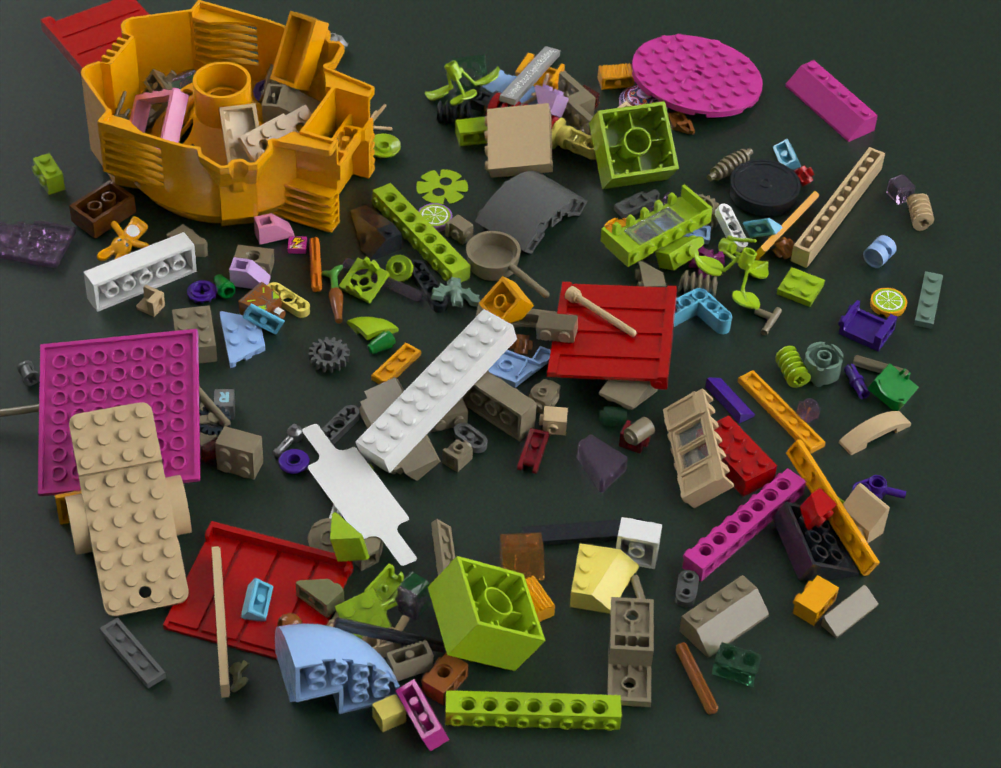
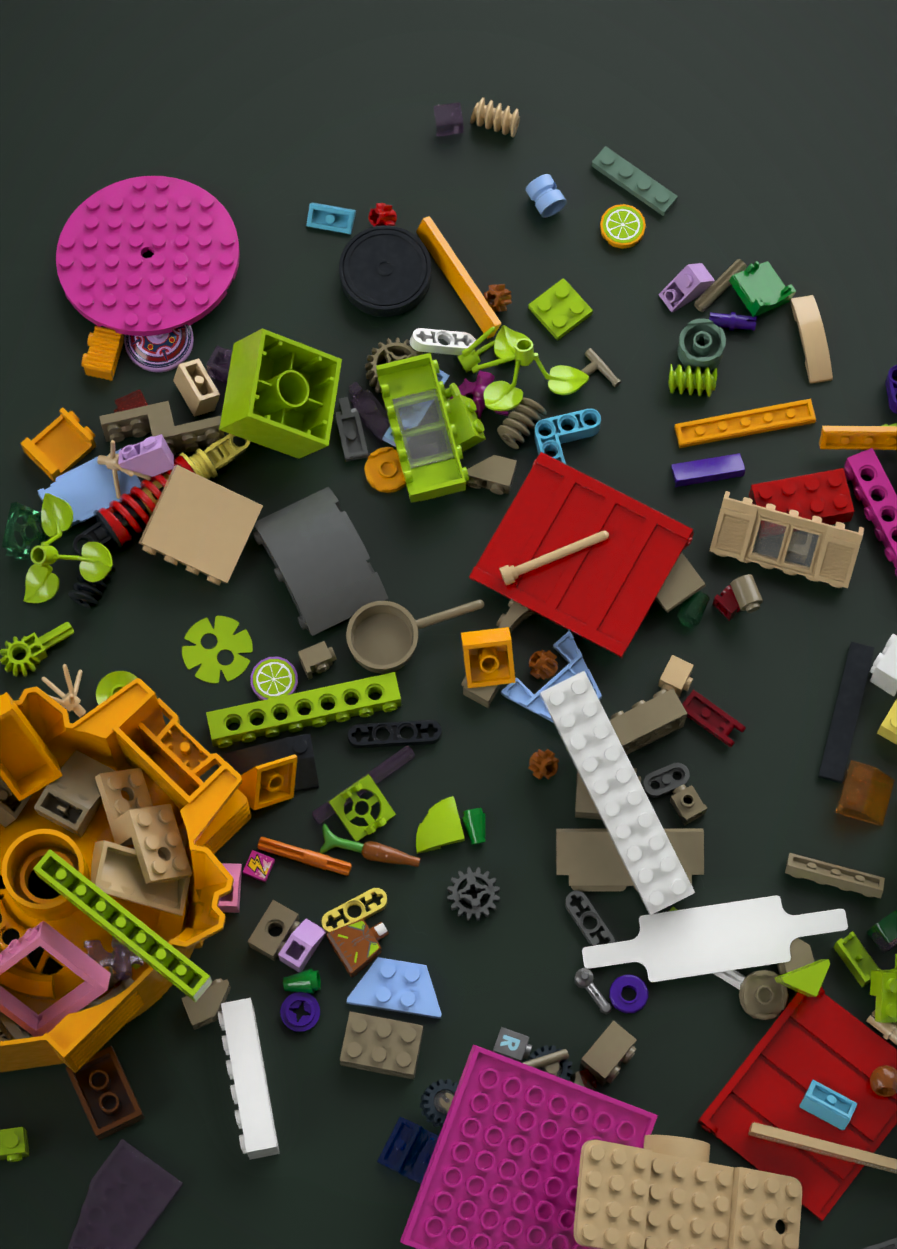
camera: 65 degrees left, 25 degrees up
light orange animal [97,216,150,261] -> none
tan panel [136,285,165,317] -> none
medium azure slope [243,303,285,335] -> none
olive slope [296,579,344,618] -> none
light orange tile [371,343,421,384] -> none
lime plate [386,255,413,282] -> none
sand green animal [431,277,480,308] -> none
lime brick [455,117,488,146] -> none
light grey tile [499,46,561,105] -> none
dark tan hand [529,379,561,414] -> none
dark tan brick [536,312,578,343] -> none
clear purple slope [577,434,628,493] -> none
dark orange slope [668,111,695,134] -> none
dark tan piece [707,148,753,182] -> none
medium azure slope [743,218,782,238] -> none
dark pink slope [786,60,878,142] -> none
tan brick [791,147,885,268] -> none
gear [796,398,821,422] -> none
dark purple panel [838,300,897,352] -> none
none -> lime gear [0,622,74,677]
none -> lime brick [33,849,212,1002]
none -> light orange slope [238,754,297,810]
none -> lavender slope [658,263,715,312]

